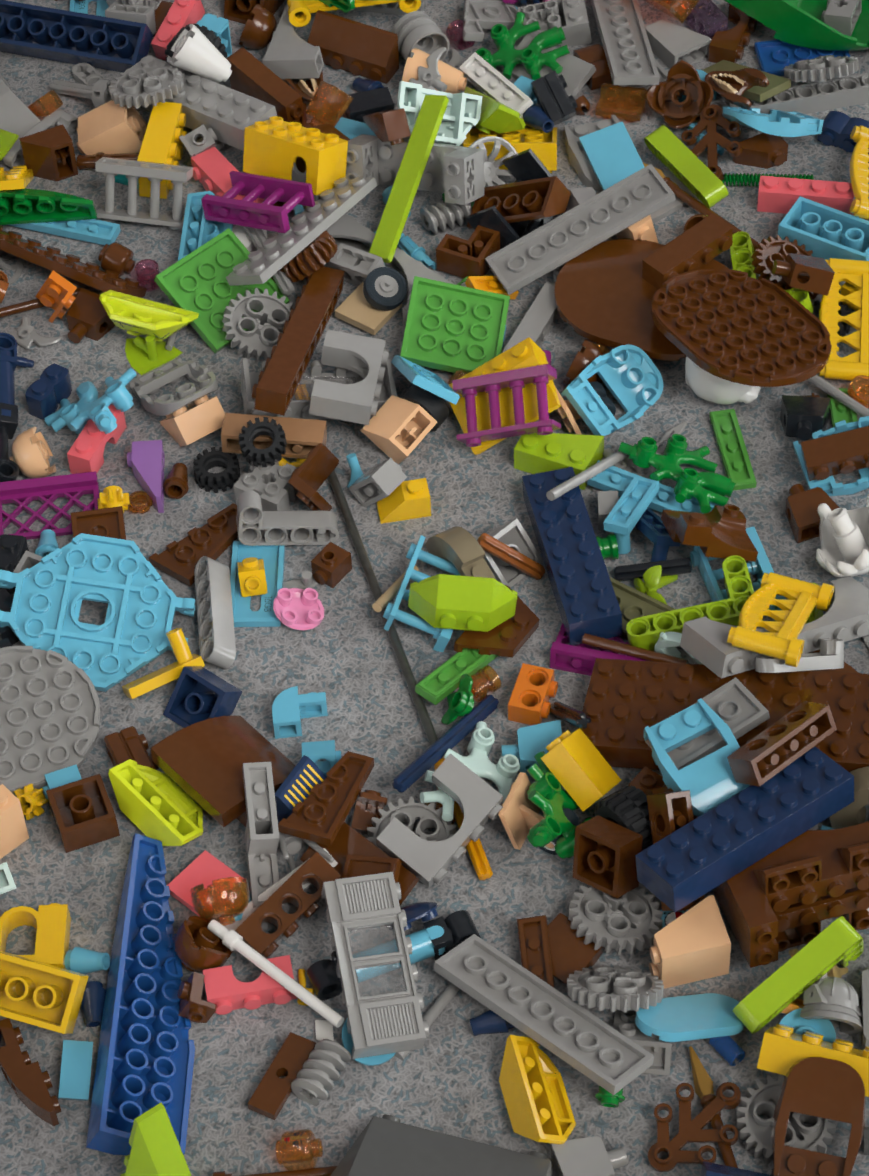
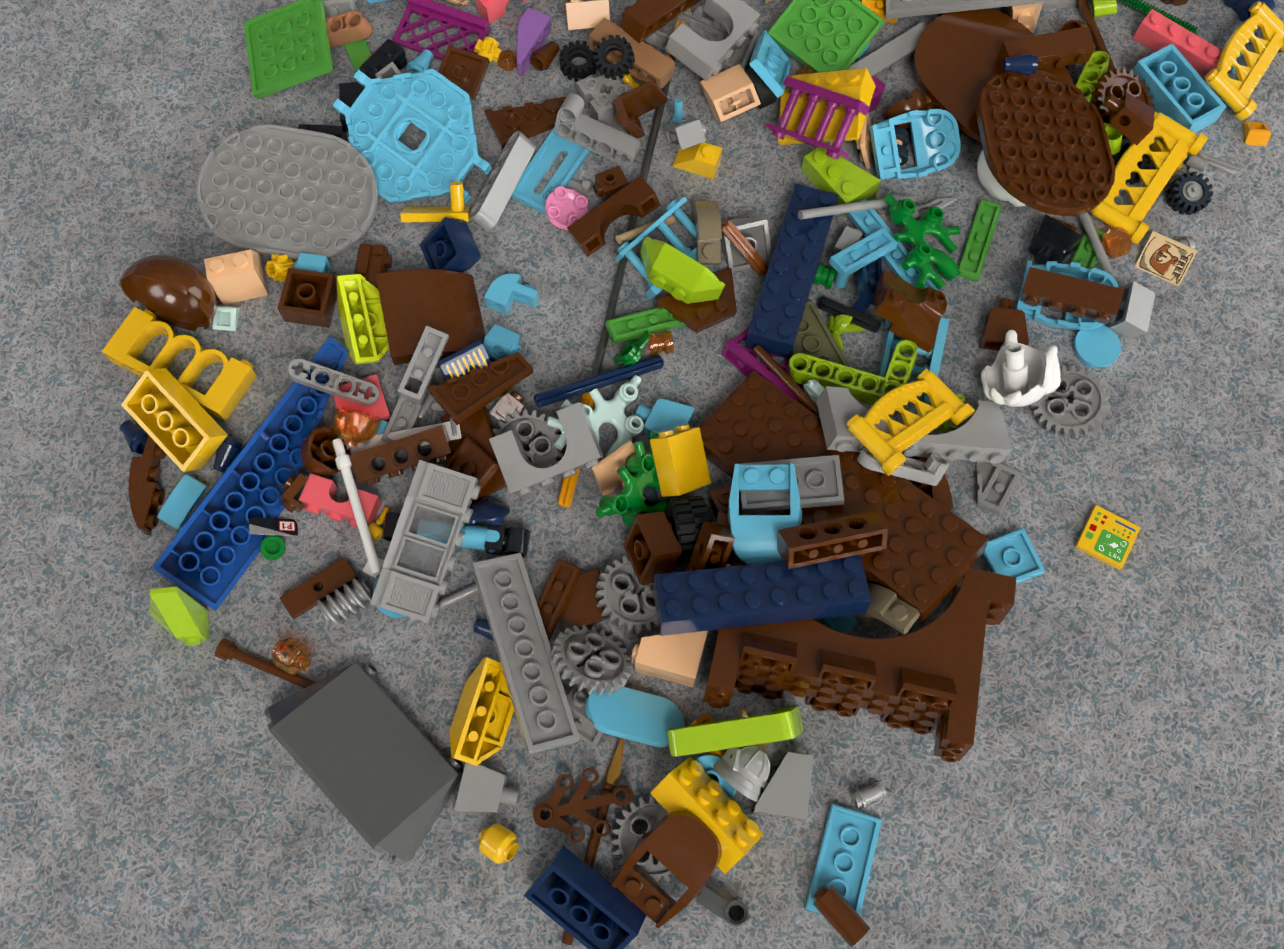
camera: 25 degrees right, 20 degrees up
medium azure cone [65,947,110,974] -> none
yellow bracket [237,557,268,597] -> none
orange brick [508,663,558,725] -> none
black axle [550,701,591,729] -> none
blue piece [709,1036,745,1066] -> none
none -> sticker [249,518,298,536]
none -> green tile [260,535,286,561]
none -> light grey beam [288,358,379,407]
none -> reddish brown arch [567,176,661,257]
none -> dark blue cone [1003,53,1038,76]

